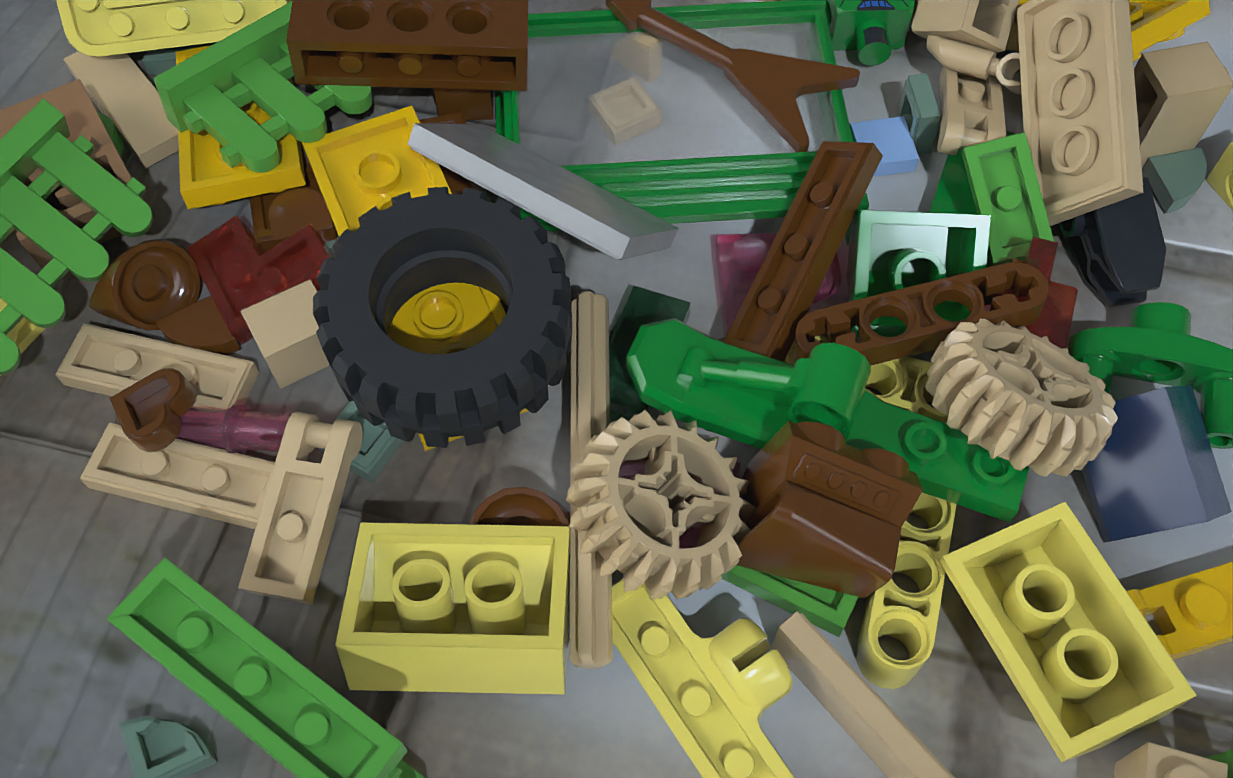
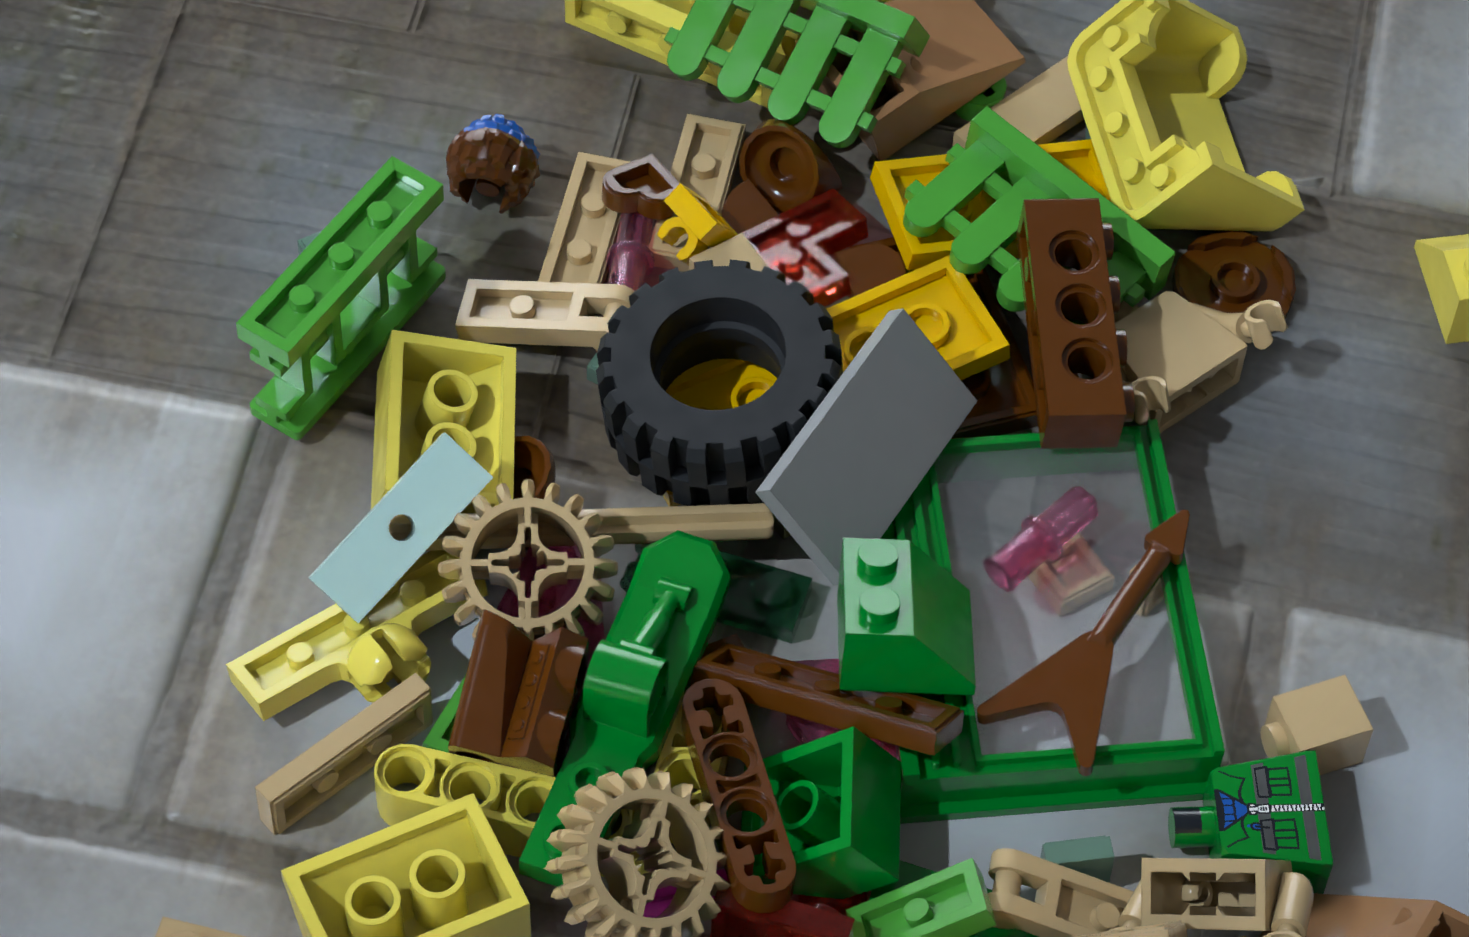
camera: 85 degrees right, 5 degrees down
light blue tile [850,116,919,177] -> none
none -> light aqua tile [308,432,493,624]
none -> reddish brown piece [446,114,540,214]
none -> yellow tile [657,183,738,266]
none -> green slope [837,537,976,695]
none -> clear pink axle [983,486,1099,592]

